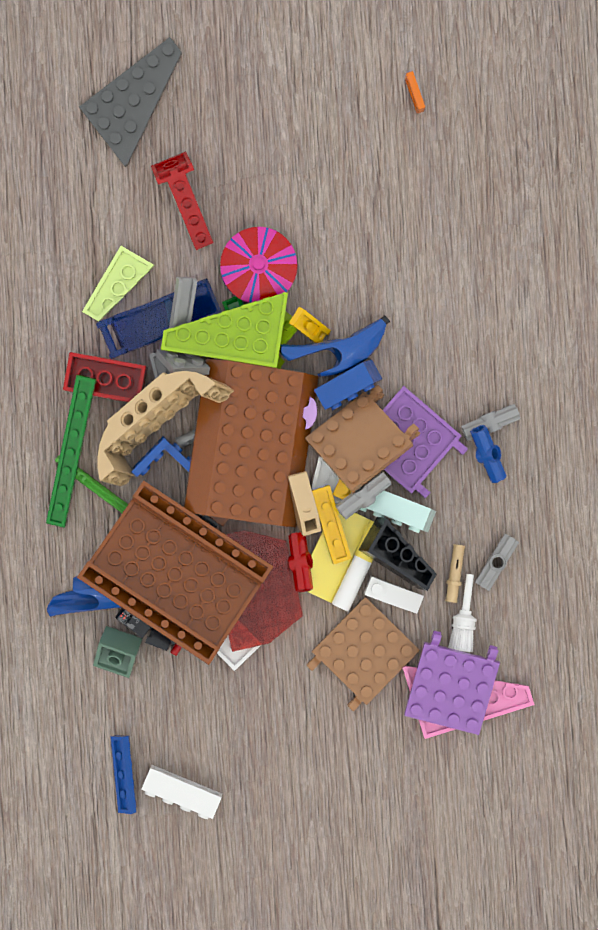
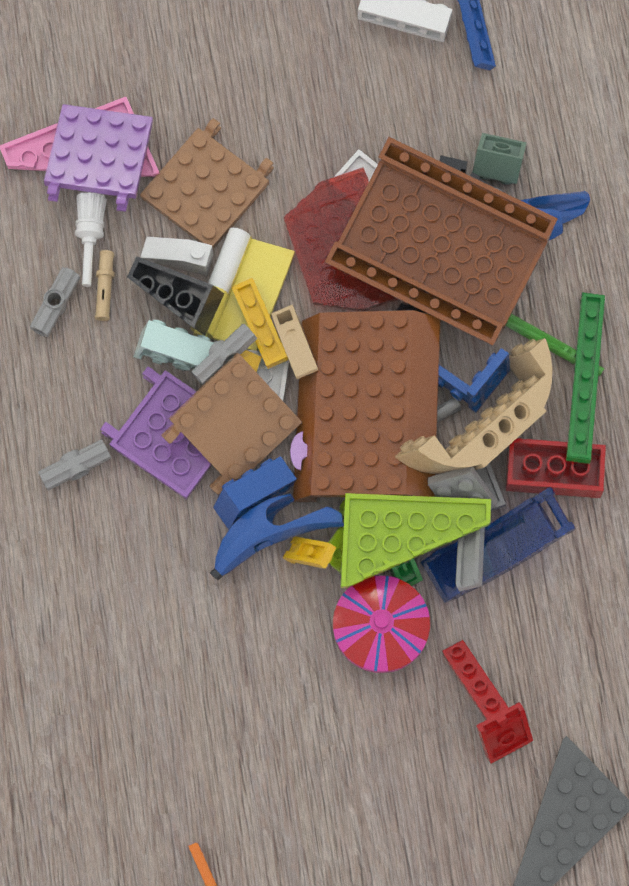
camera: 175 degrees right, 15 degrees down
yellowish green wing [82,246,154,322] -> none
red piece [288,532,313,592] -> none
blue piece [470,425,507,483] -> none

